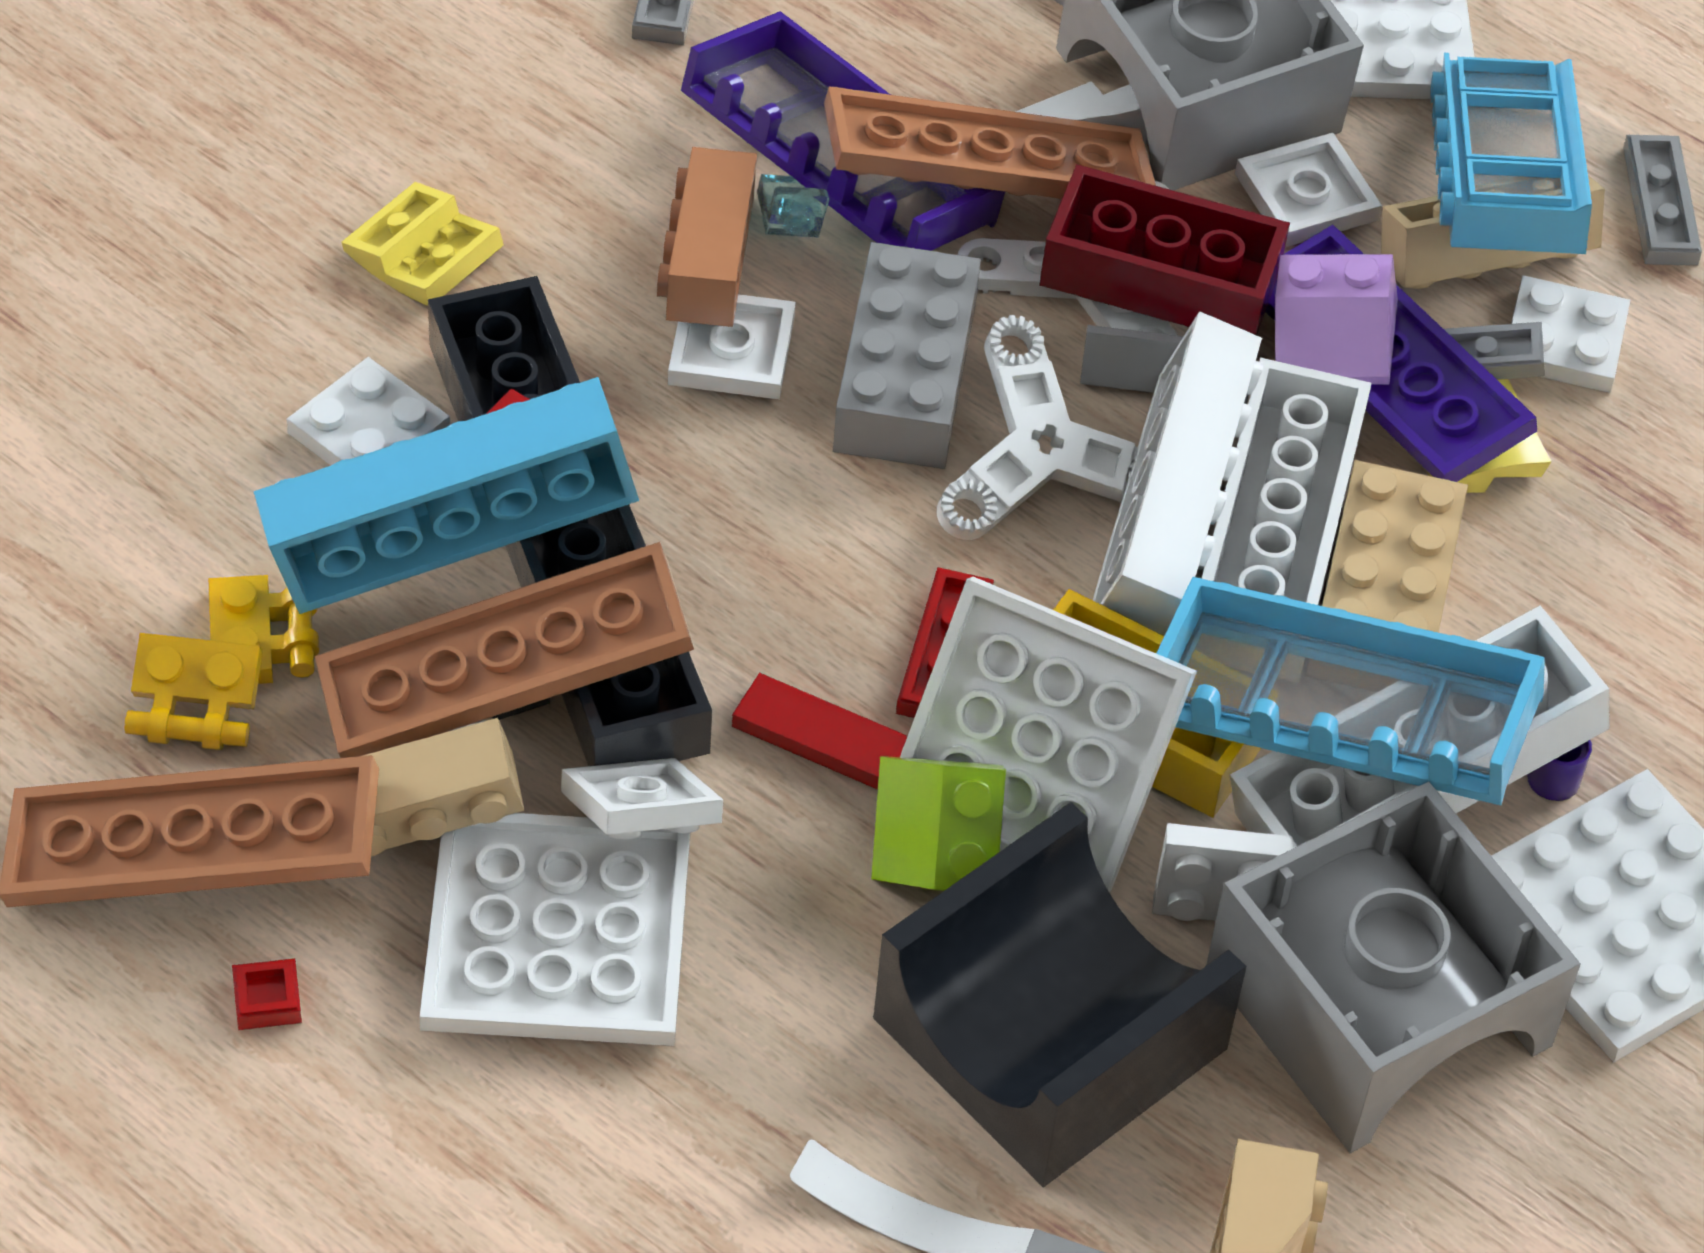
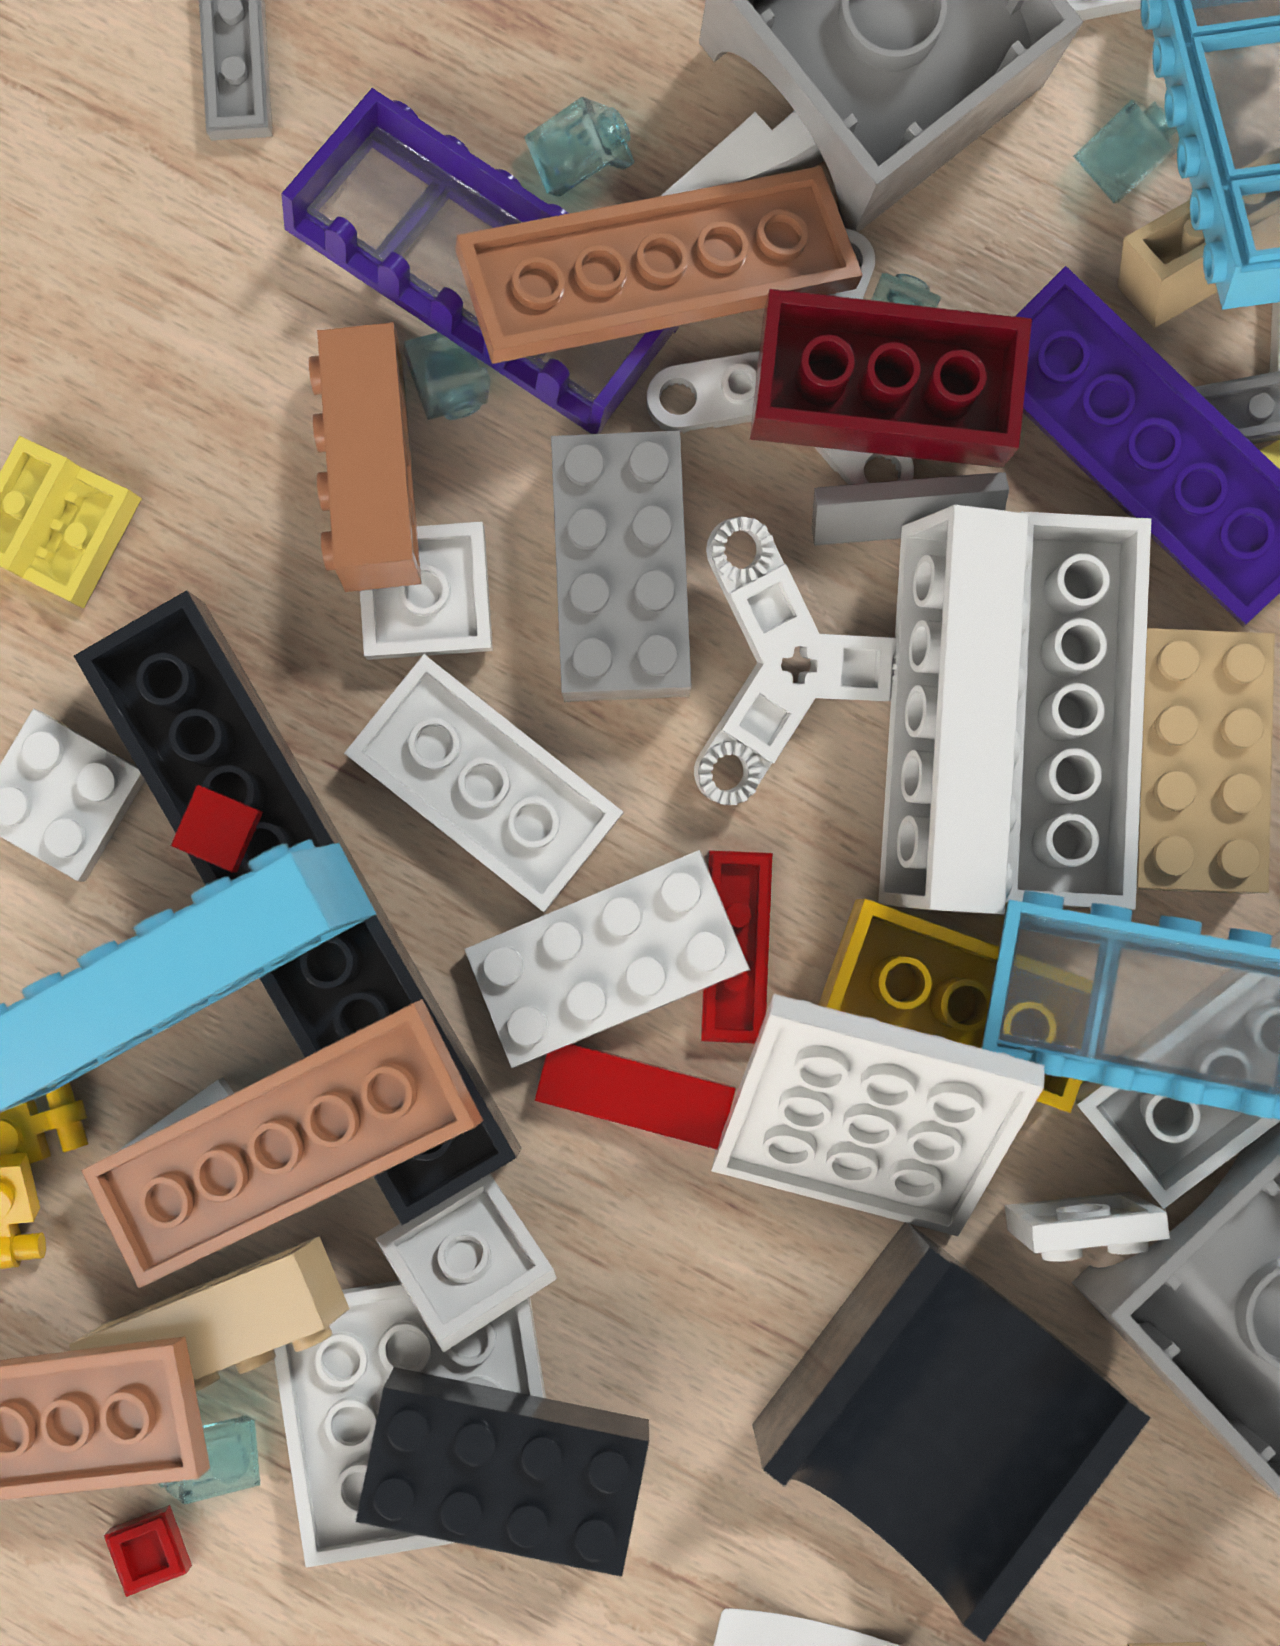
camera: 10 degrees left, 35 degrees up
lime slope [871,756,1006,890] -> none
white plate [1235,133,1382,247] -> none
lavender slope [1275,254,1398,384] -> none
none -> clear light blue bracket [158,1415,261,1505]
none -> white plate [344,654,623,912]
none -> black brick [356,1367,649,1577]
none -> white plate [465,850,750,1068]
none -> clear light blue bracket [524,97,634,197]
none -> clear light blue bracket [1073,99,1178,203]

